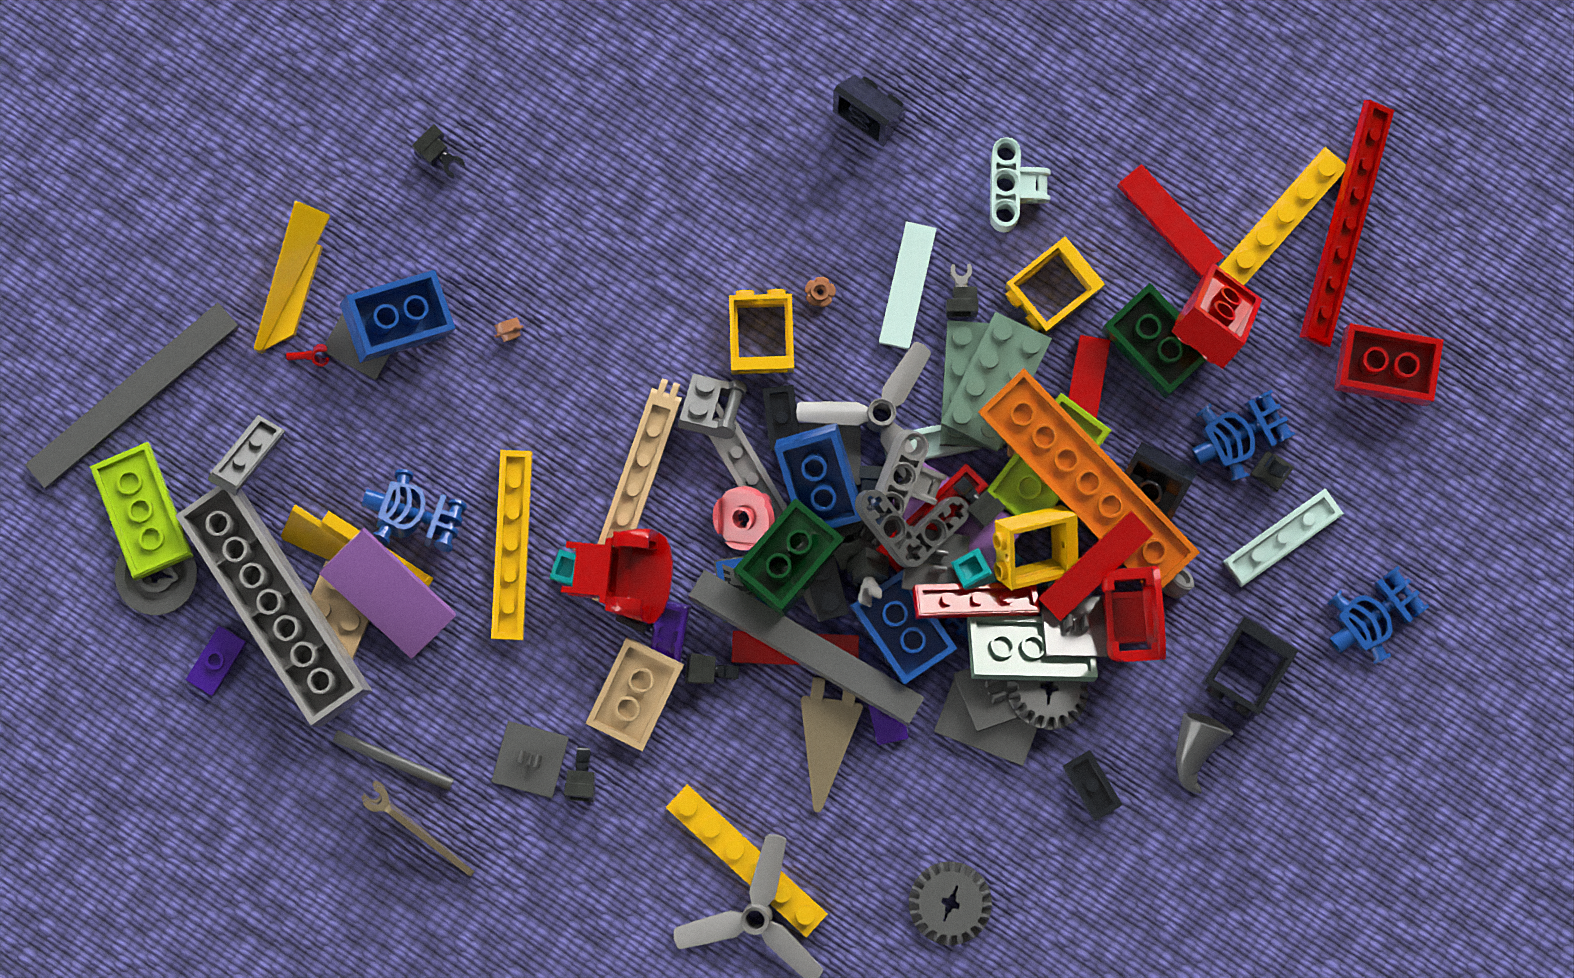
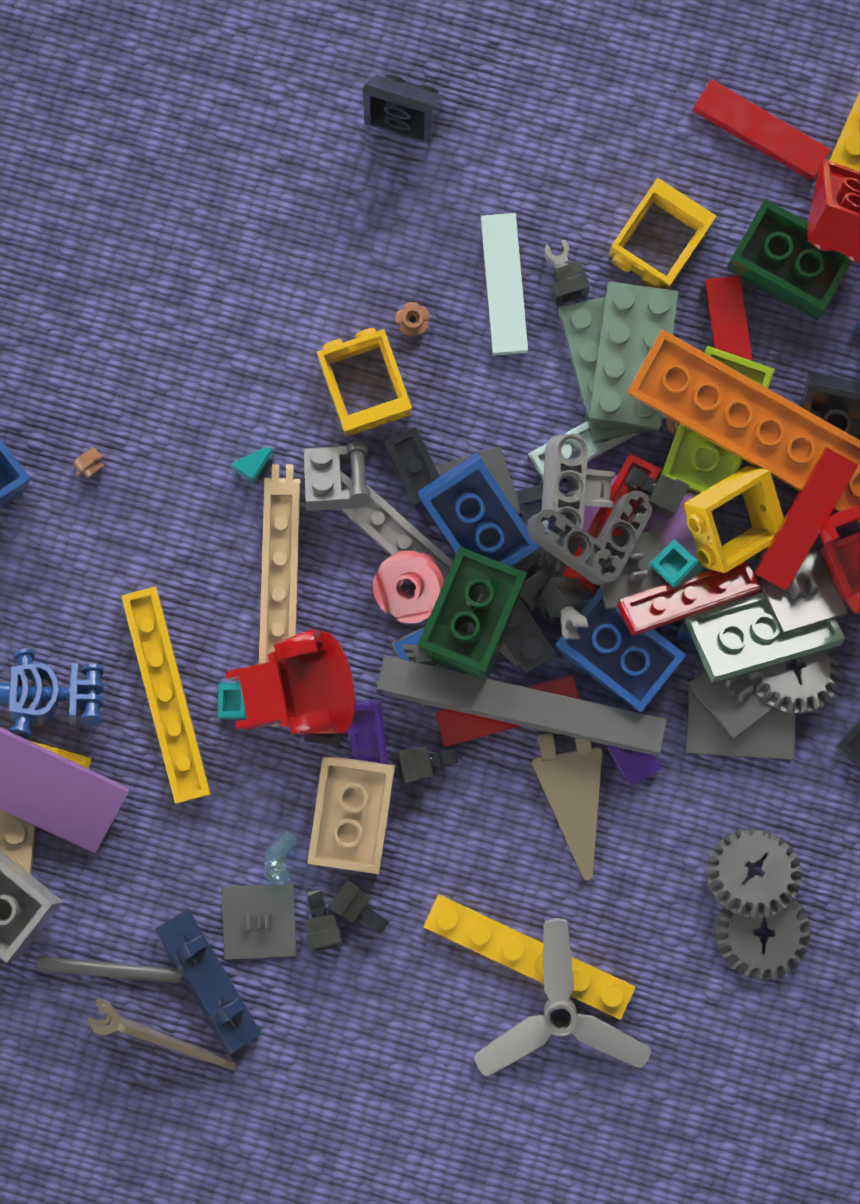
camera: 25 degrees left, 0 degrees up
light grey piece [796,342,931,480] -> none
light aqua piece [990,137,1051,232] -> none
none -> dark blue hinge [155,909,262,1055]
none -> teal slope [231,446,274,484]
none -> clear light blue arm [265,830,299,886]
none -> pearl dark grey piece [328,879,389,934]
none -> dark grey gear [707,827,802,918]

